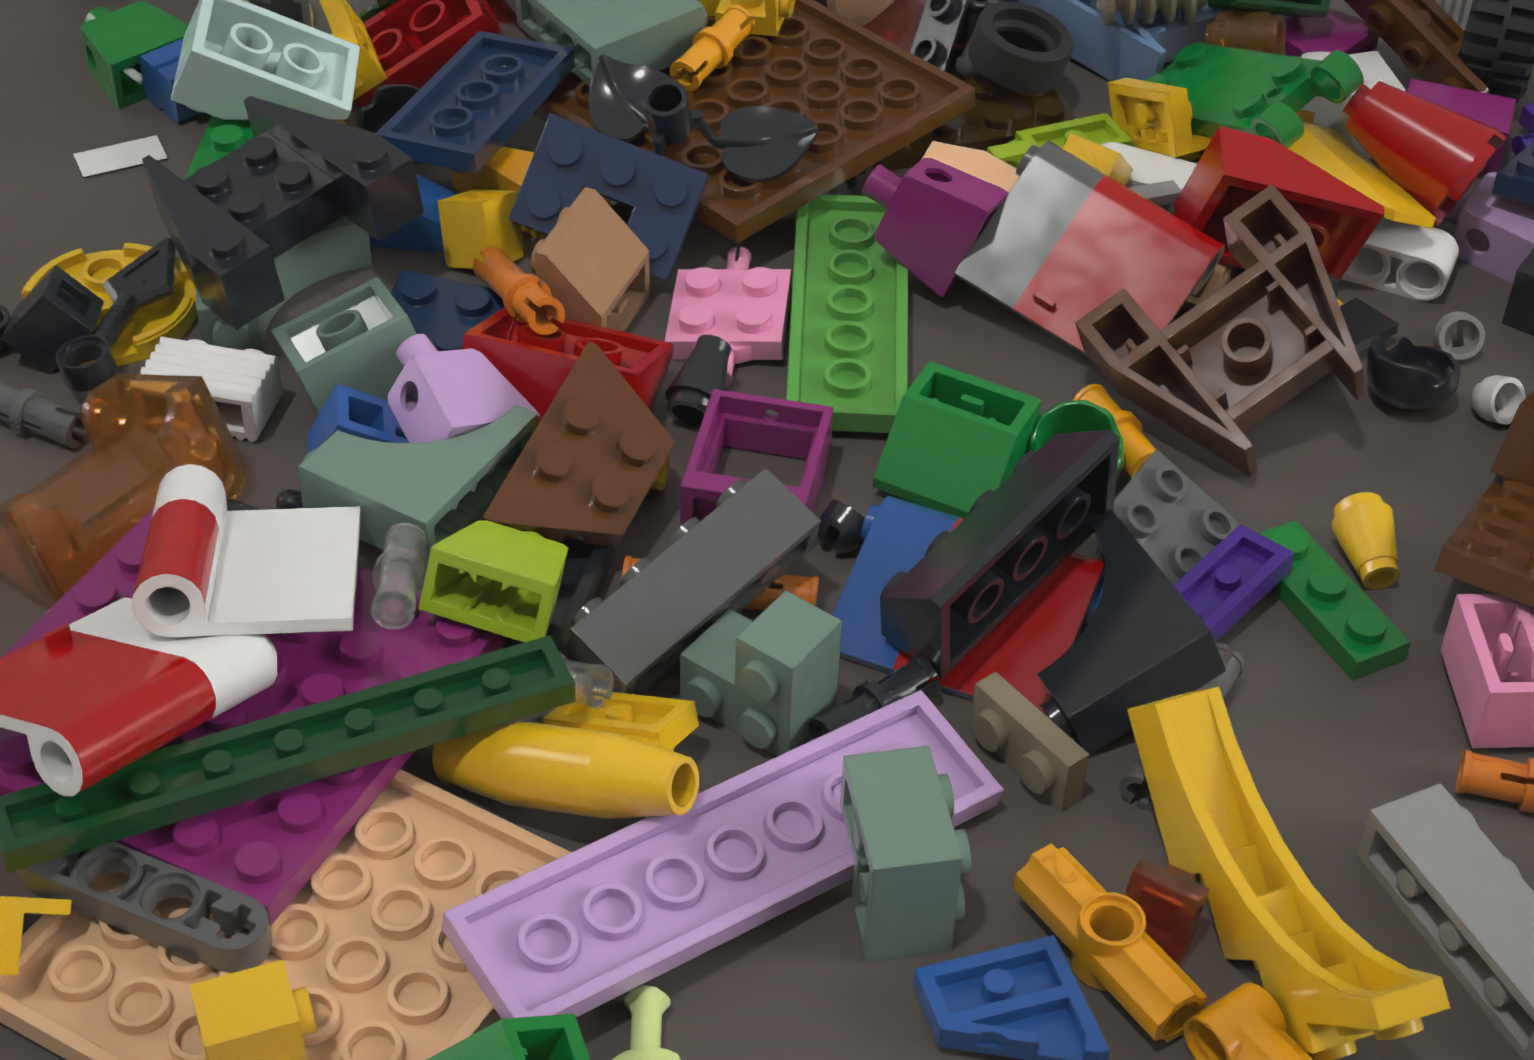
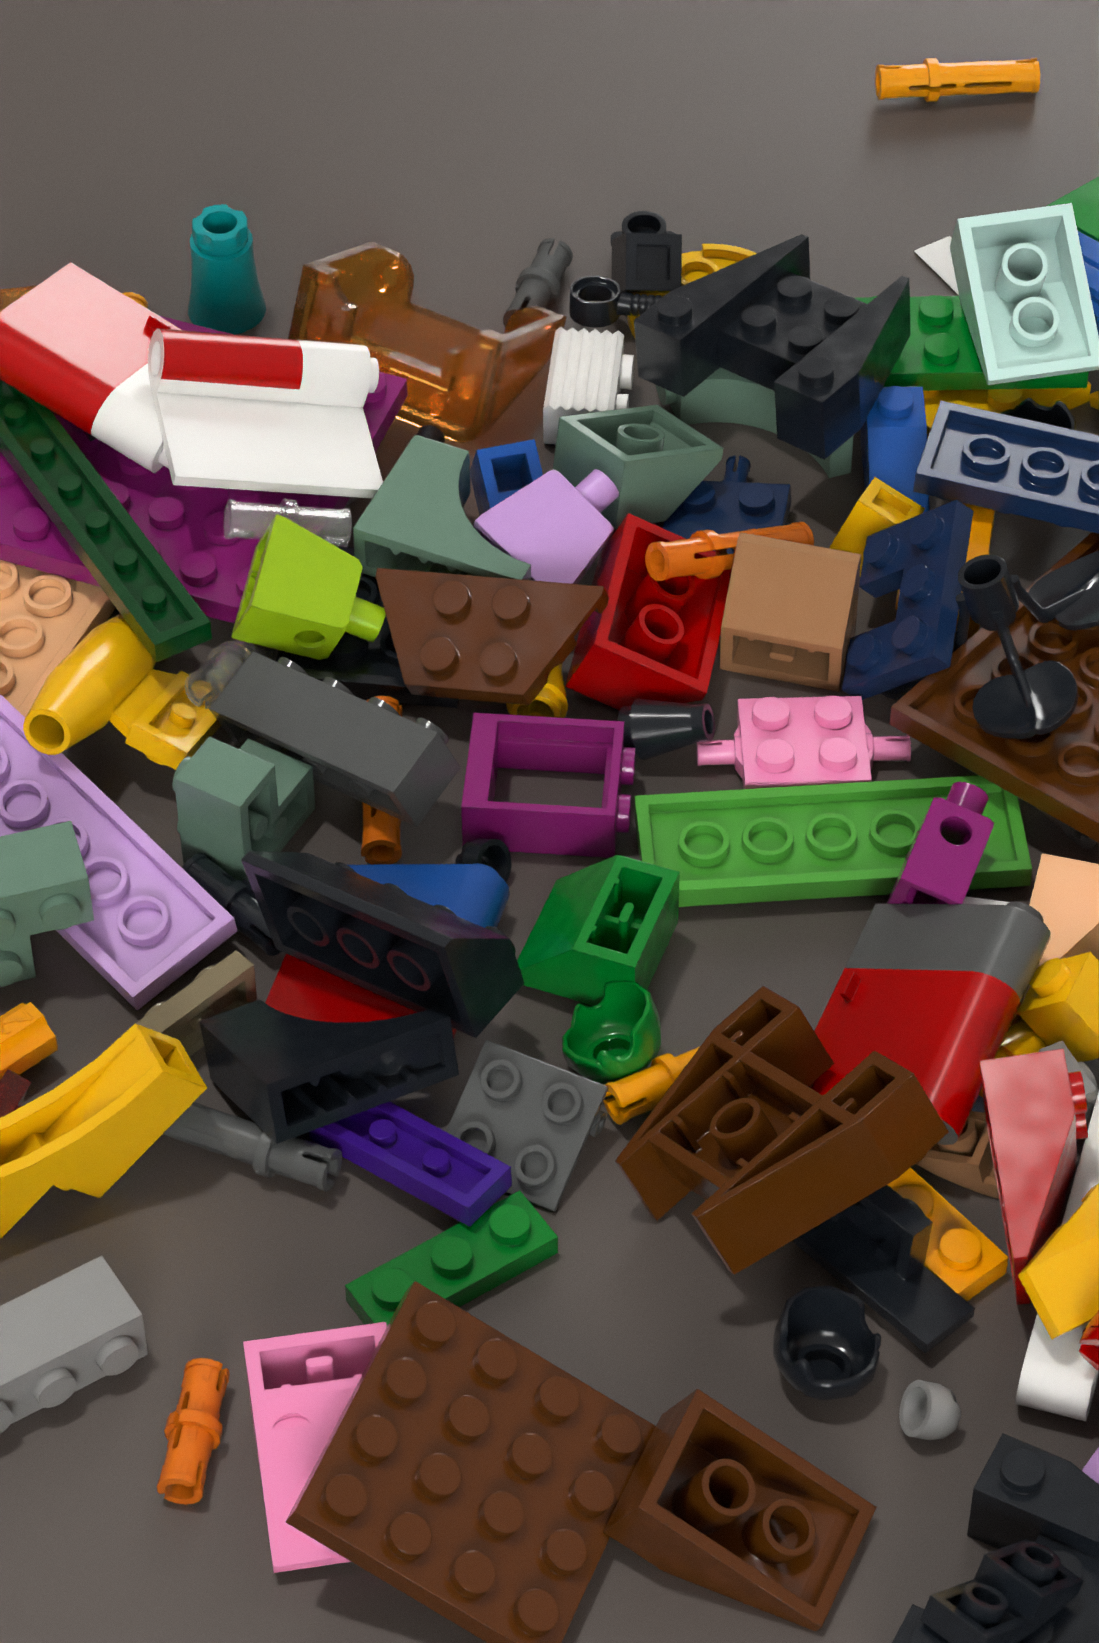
camera: 85 degrees right, 5 degrees up
yellow cone [1331,492,1400,590] -> none
white hinge [1471,375,1526,424] -> none

